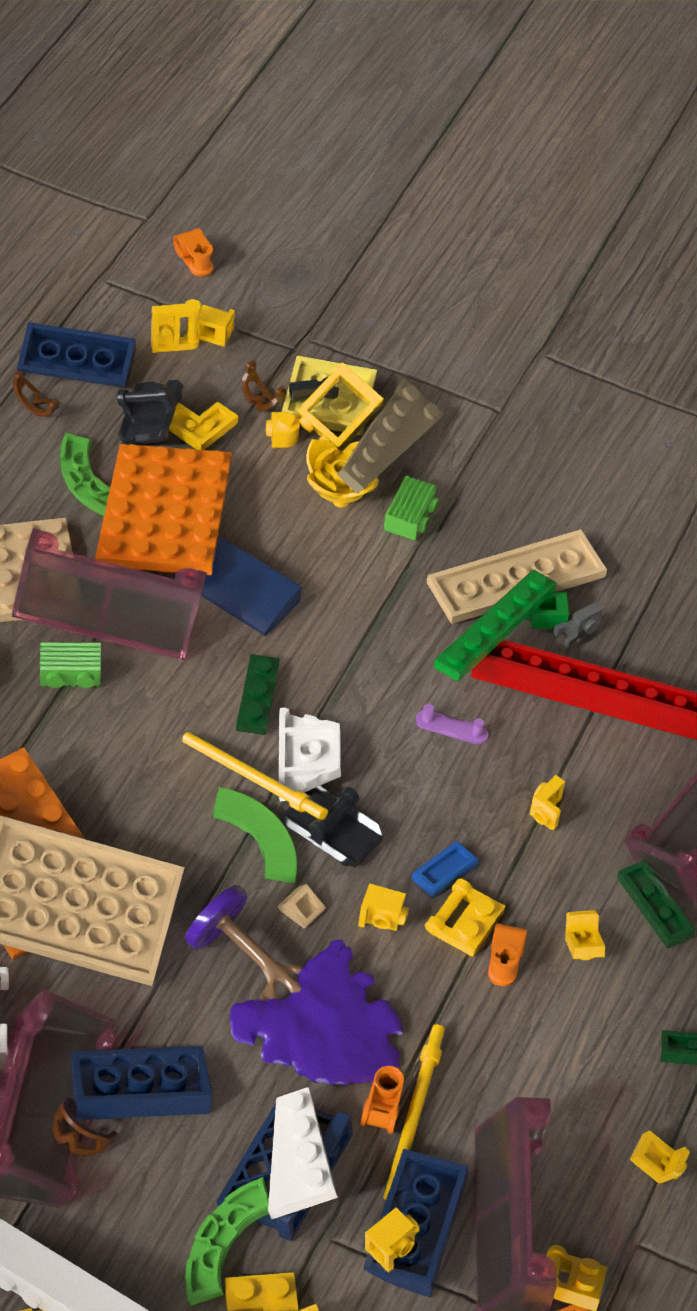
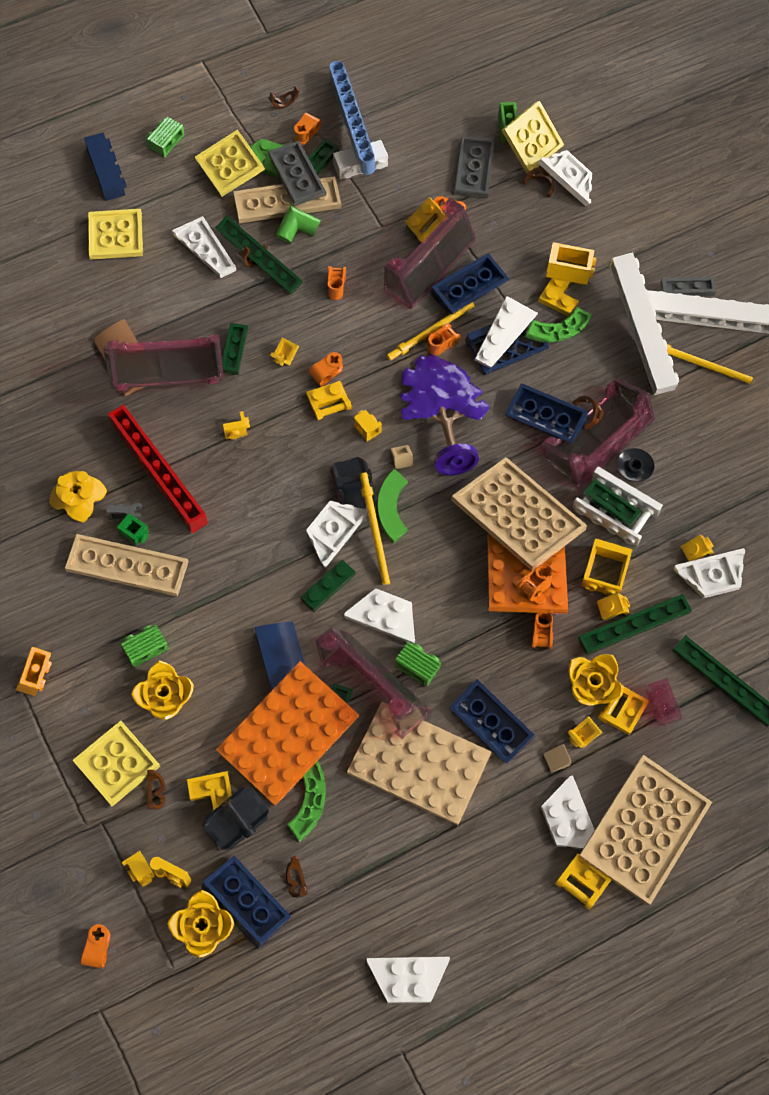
camera: 140 degrees left, 15 degrees up
yellow plate [266,412,300,448] -> none
black bar [289,377,339,403] -> none
yellow window [297,362,384,450] -> none
dark tan wing [337,378,444,494] -> none
yellow brick [365,1208,420,1273] -> none
blue tile [411,840,479,899] -> none
medium lavender piece [415,704,488,744] -> none
green plate [433,569,557,682] -> none
yellow bracket [629,1131,690,1184] -> none
none -> light orange brick [16,647,52,696]
none -> yellow brick [49,471,107,523]
none -> yellow brick [168,890,234,958]
none -> orange piece [328,266,346,300]
none -> white wing [344,588,415,645]

